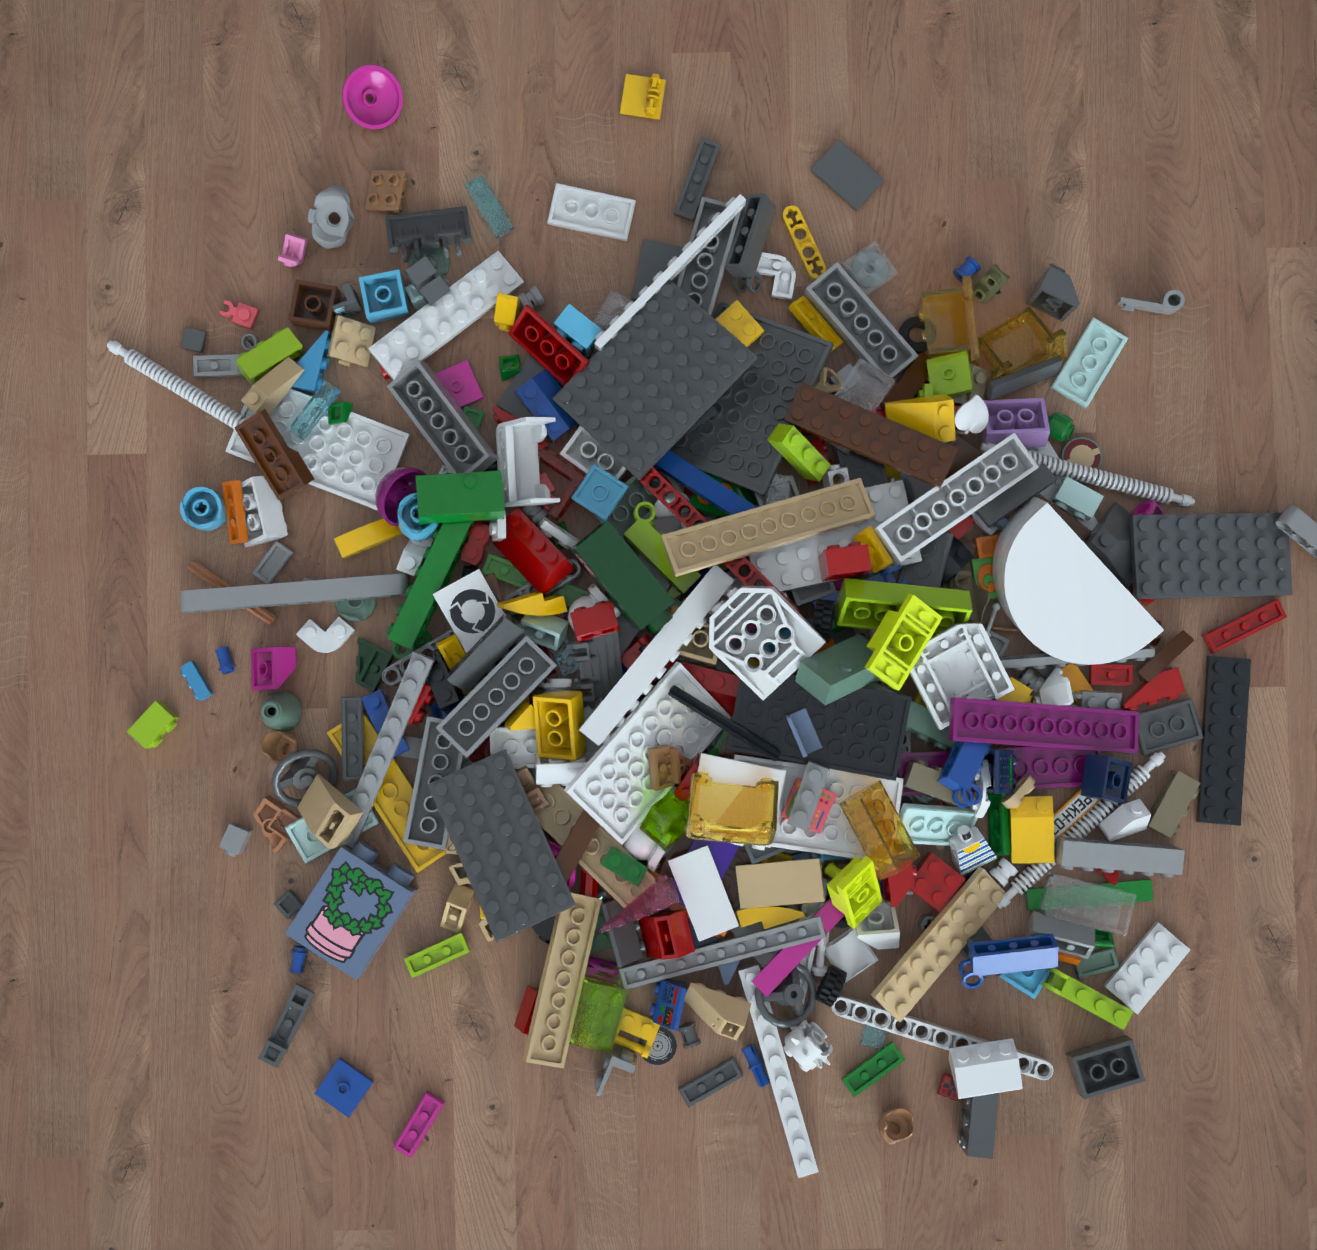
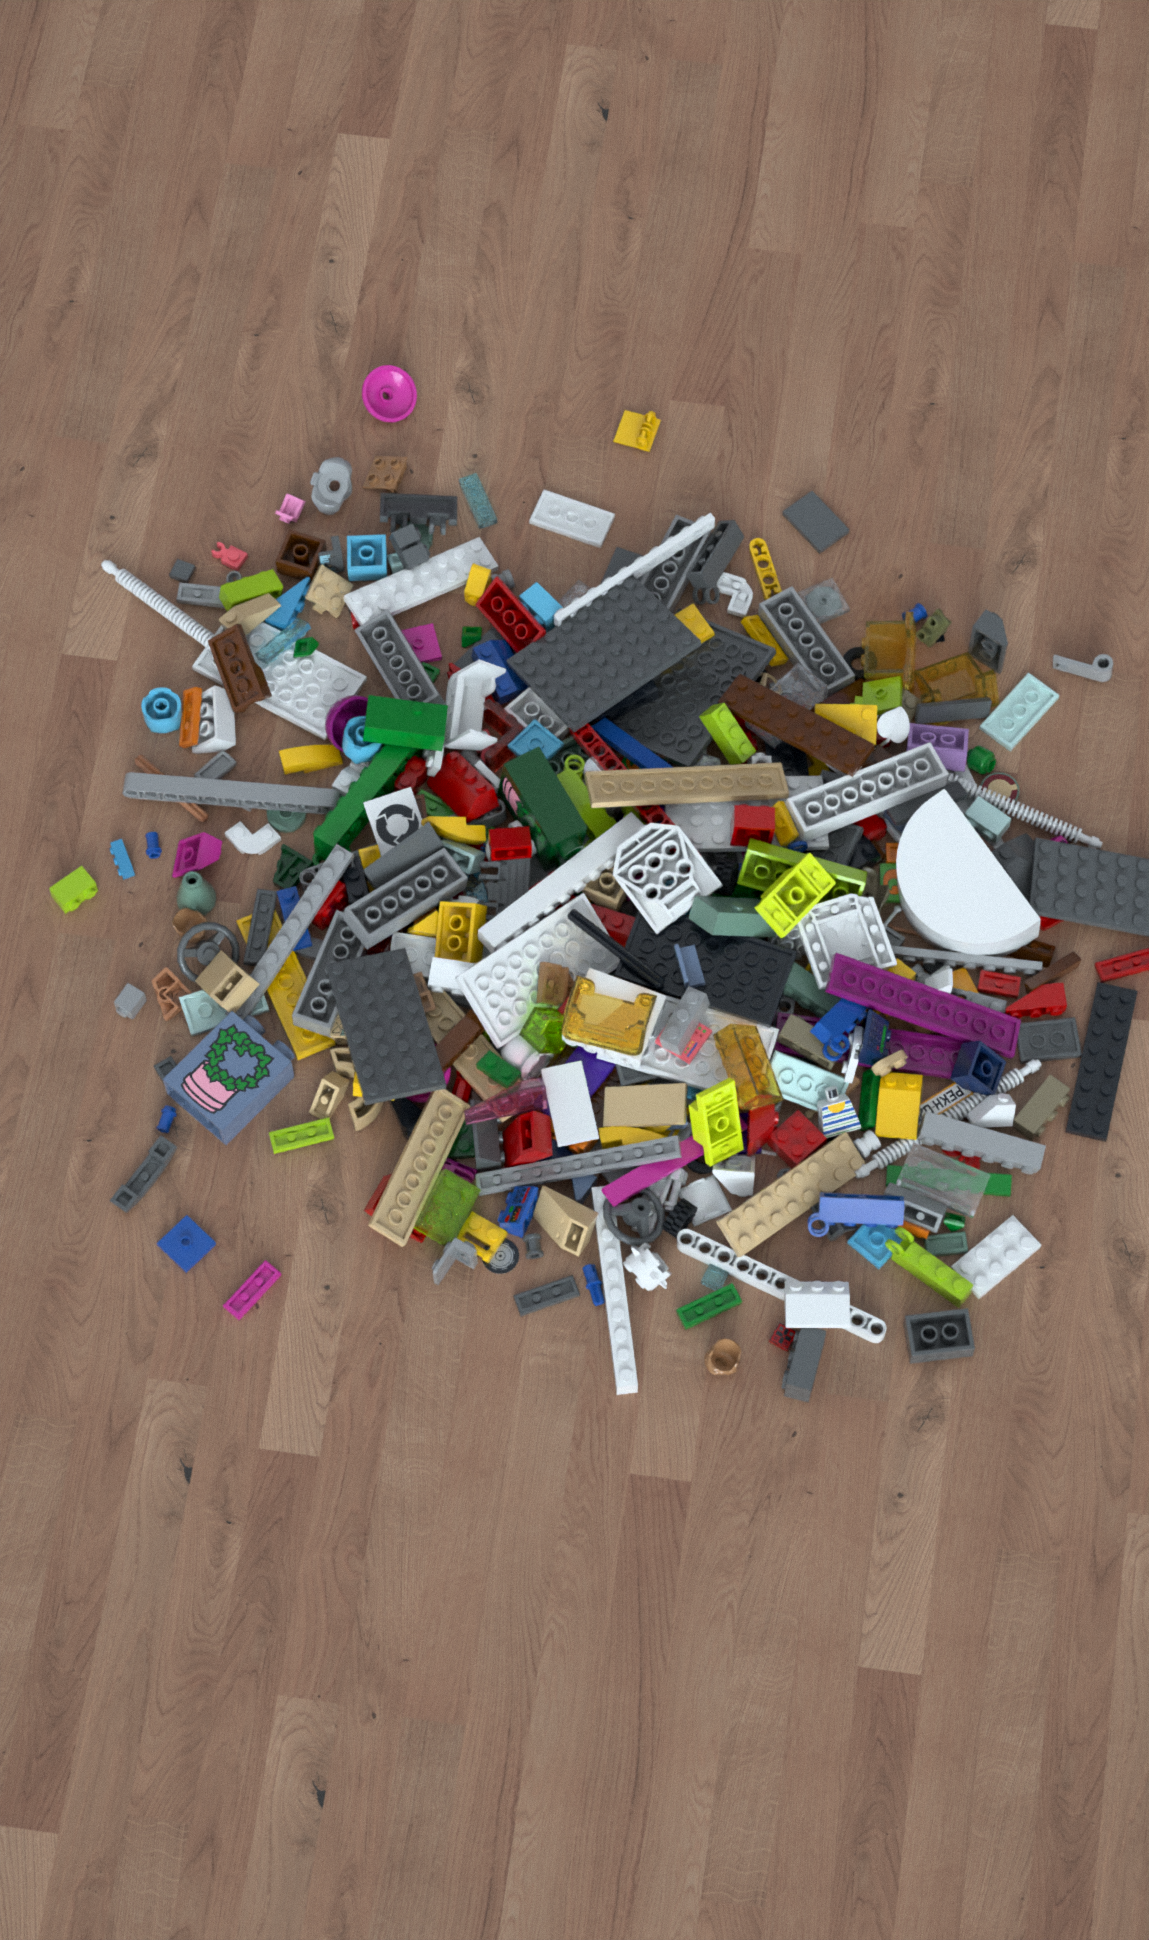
camera: 10 degrees right, 20 degrees down
dark grey plate [674,137,721,222] -> none

